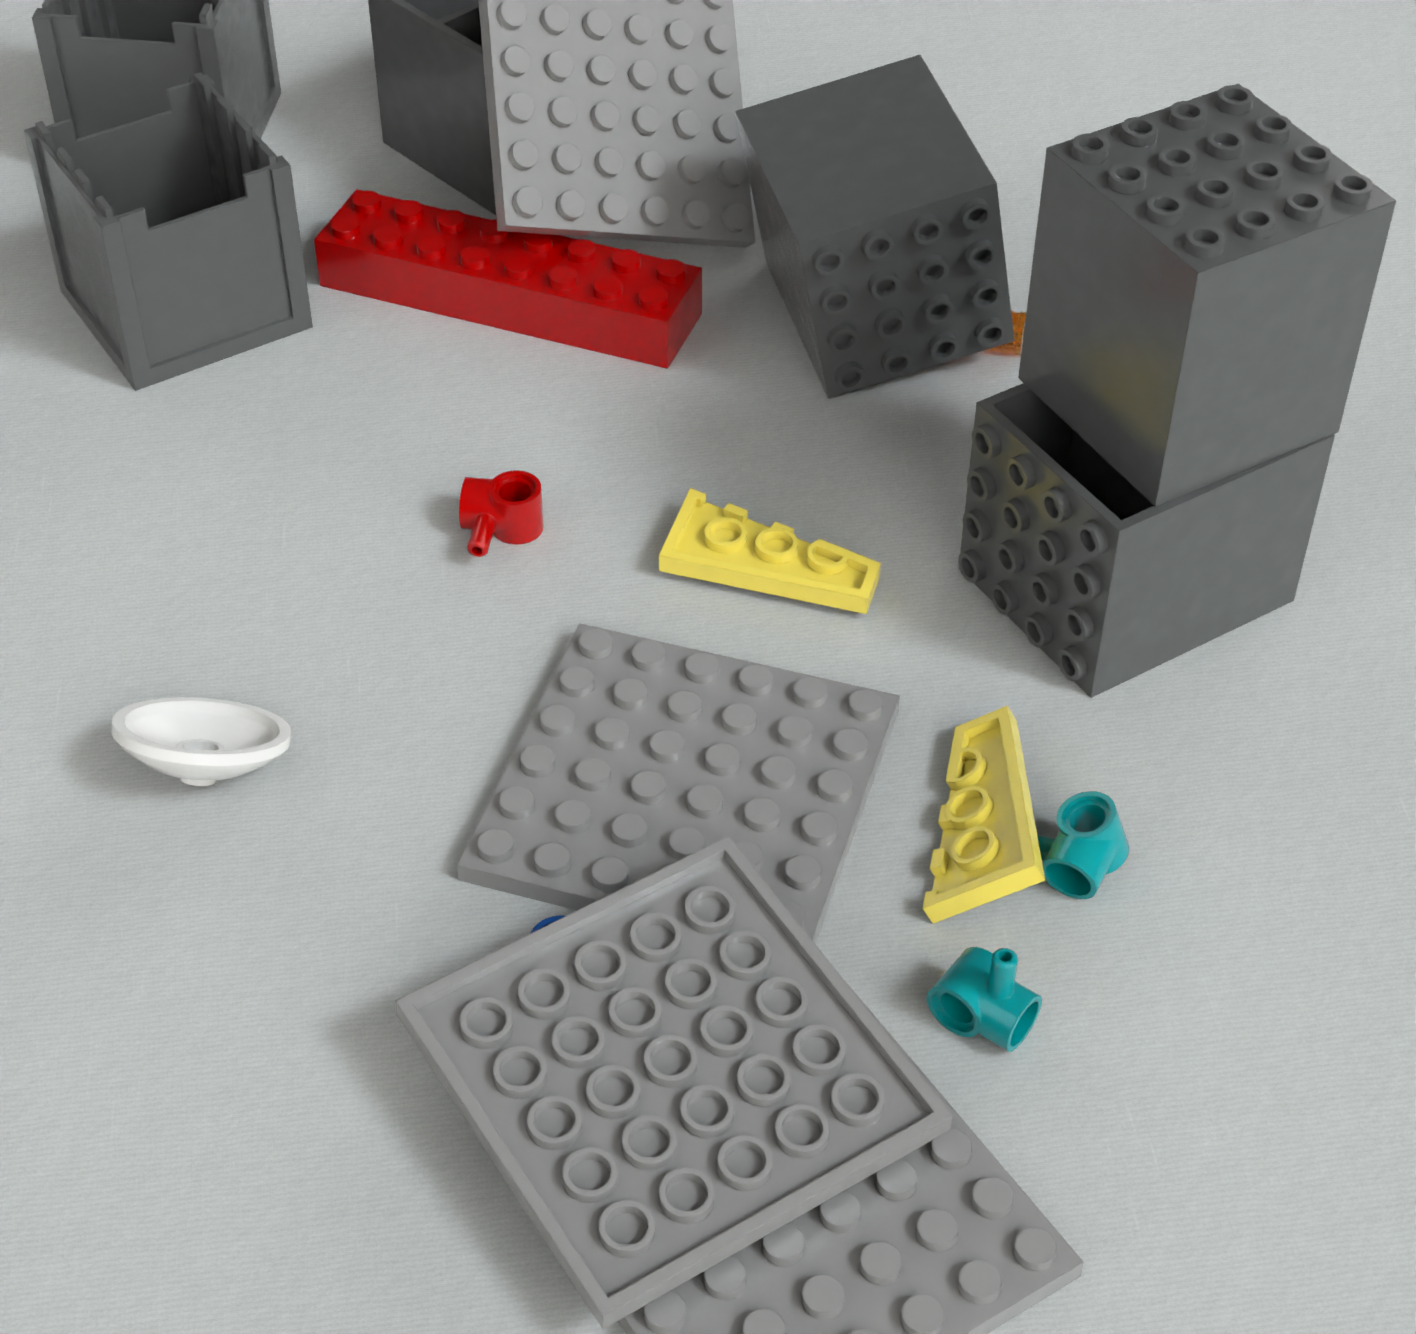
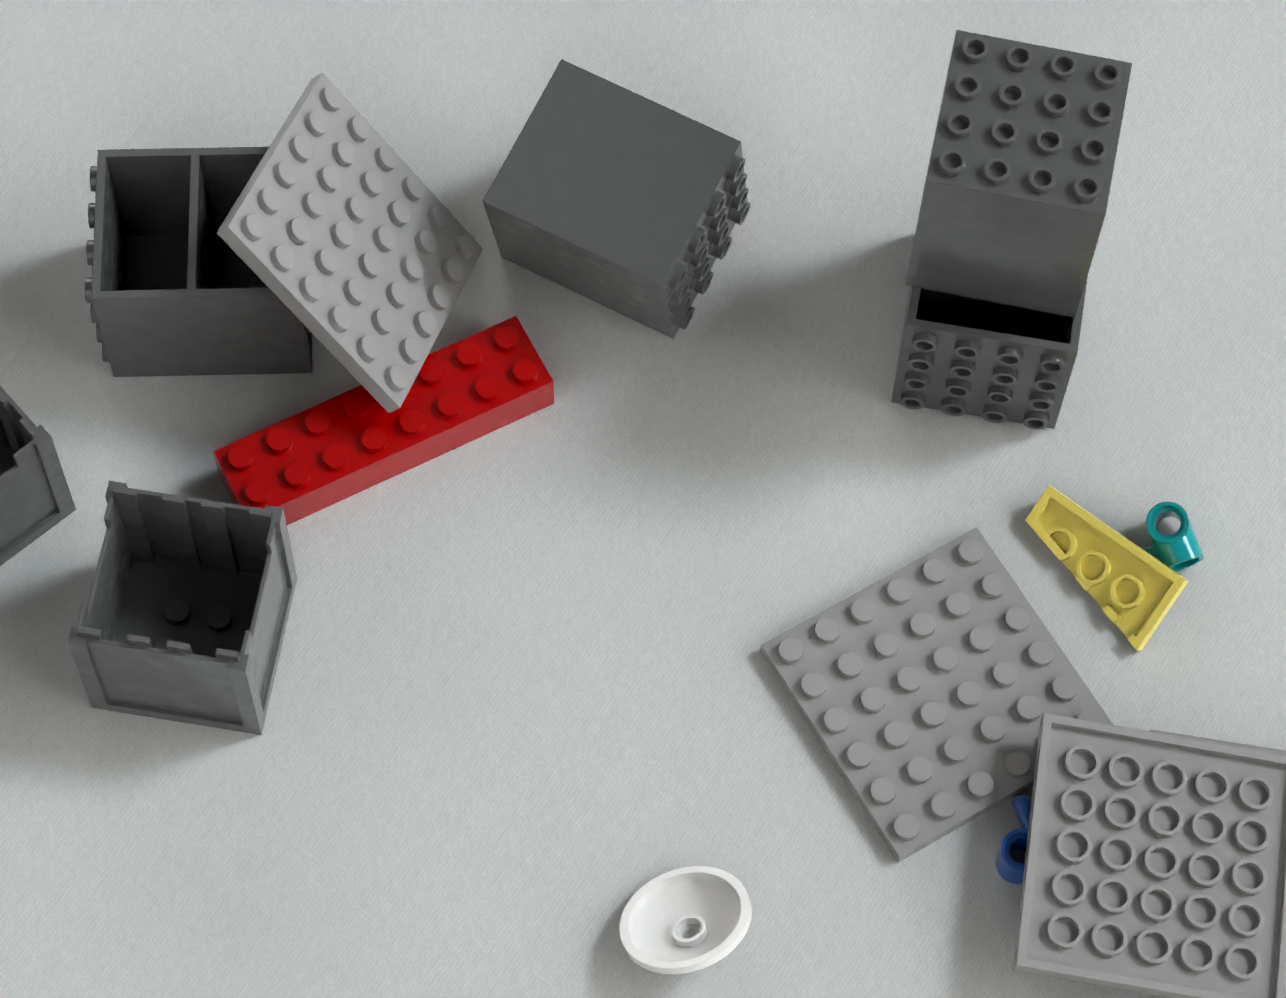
camera: 50 degrees left, 20 degrees up
red piece [459,470,544,557] -> none
light yellow wing [659,488,881,614] -> none
teal piece [926,947,1042,1052] -> none

